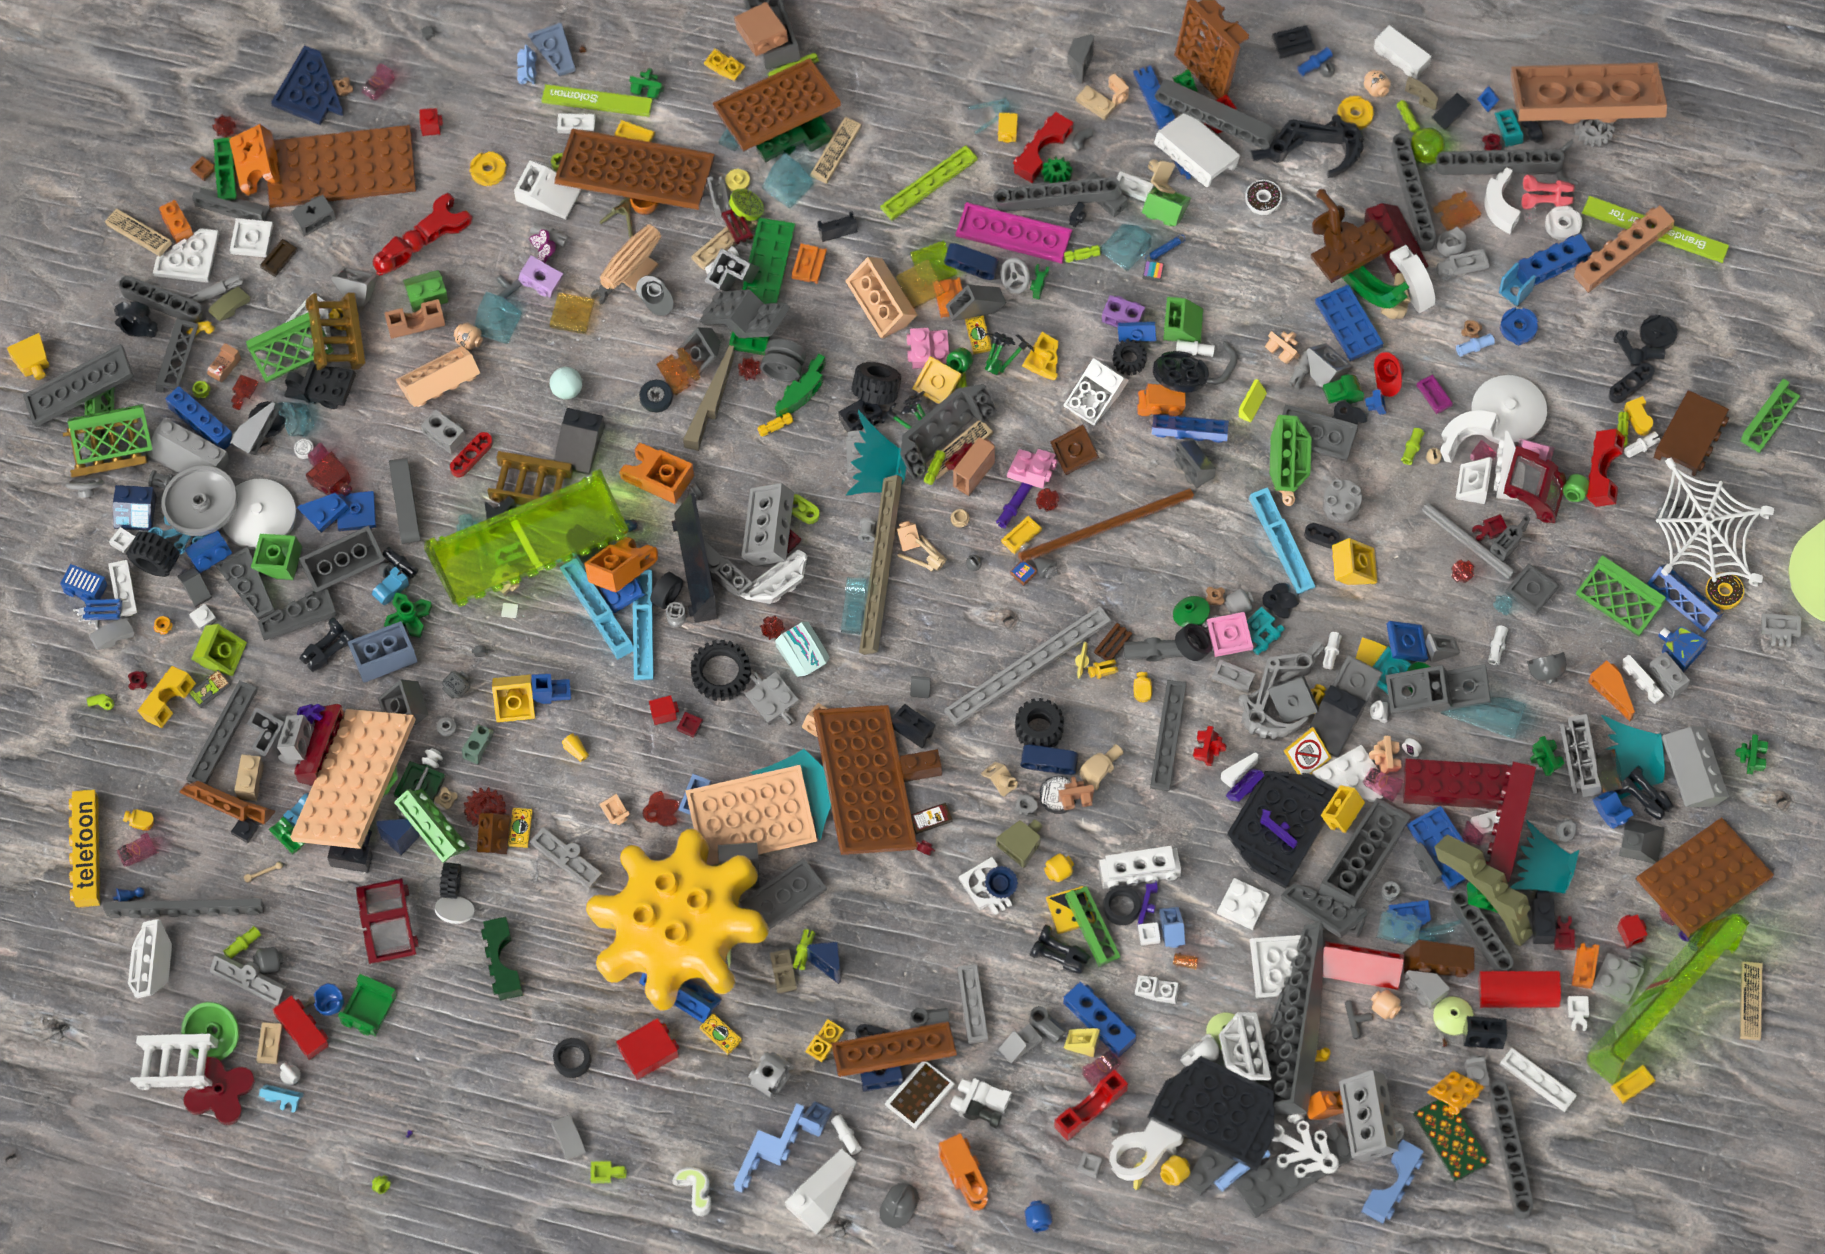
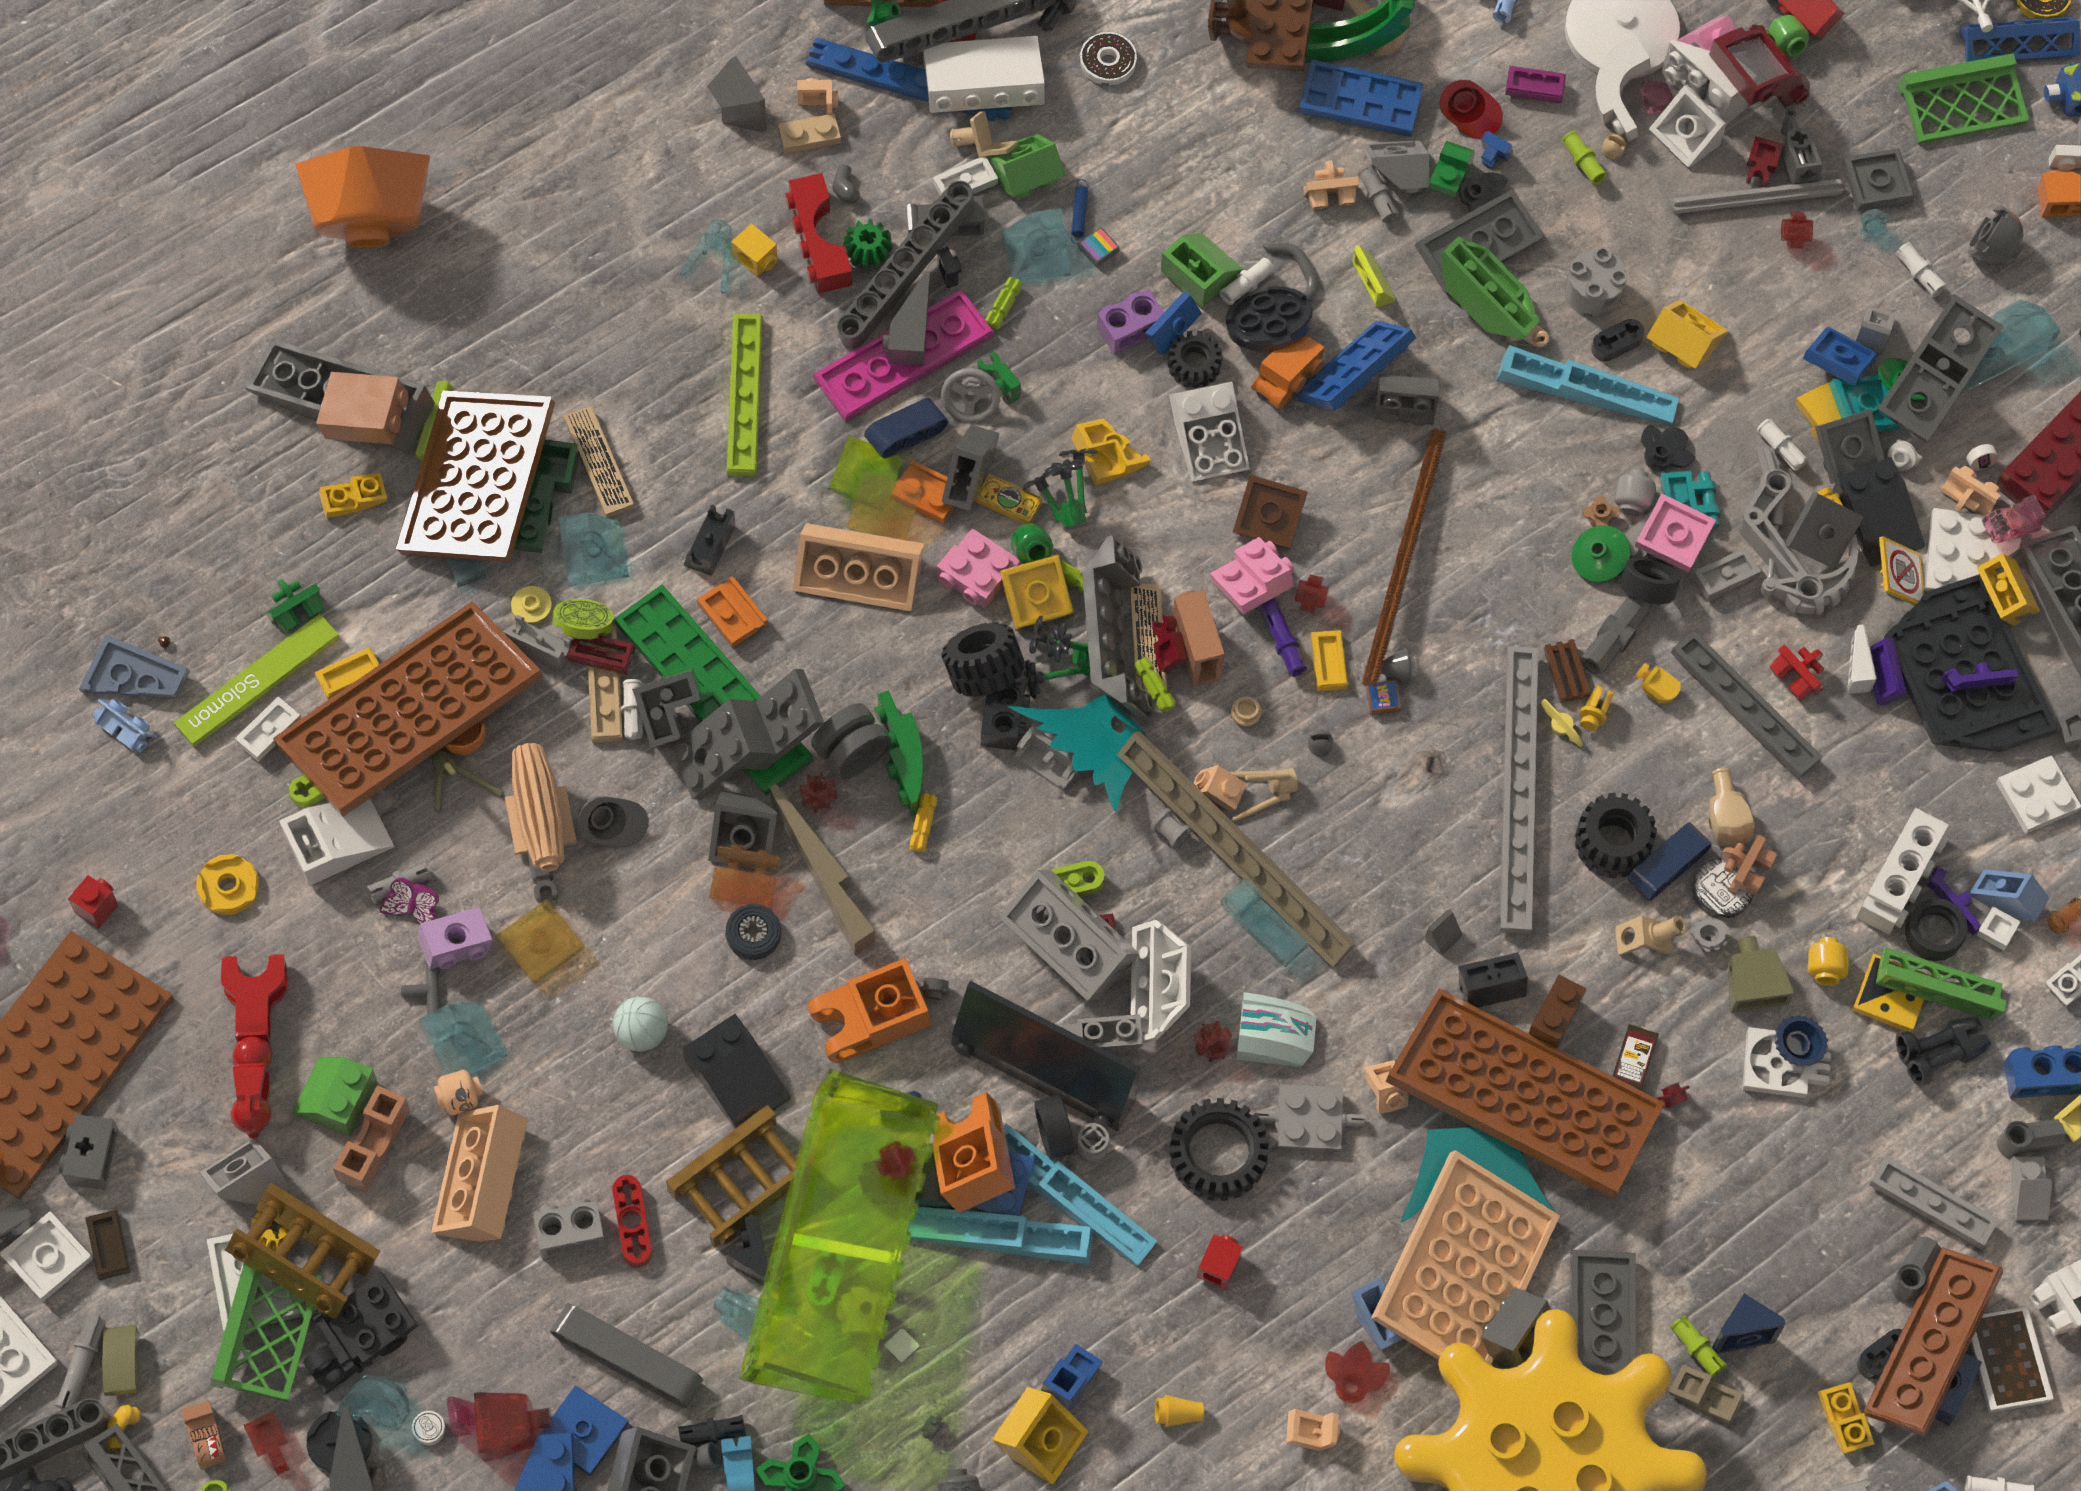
camera: 55 degrees left, 0 degrees up
dark red plate [677,712,703,738] -> none
none -> clear red gear [874,1141,917,1181]
none -> dark grey slope [883,274,930,366]

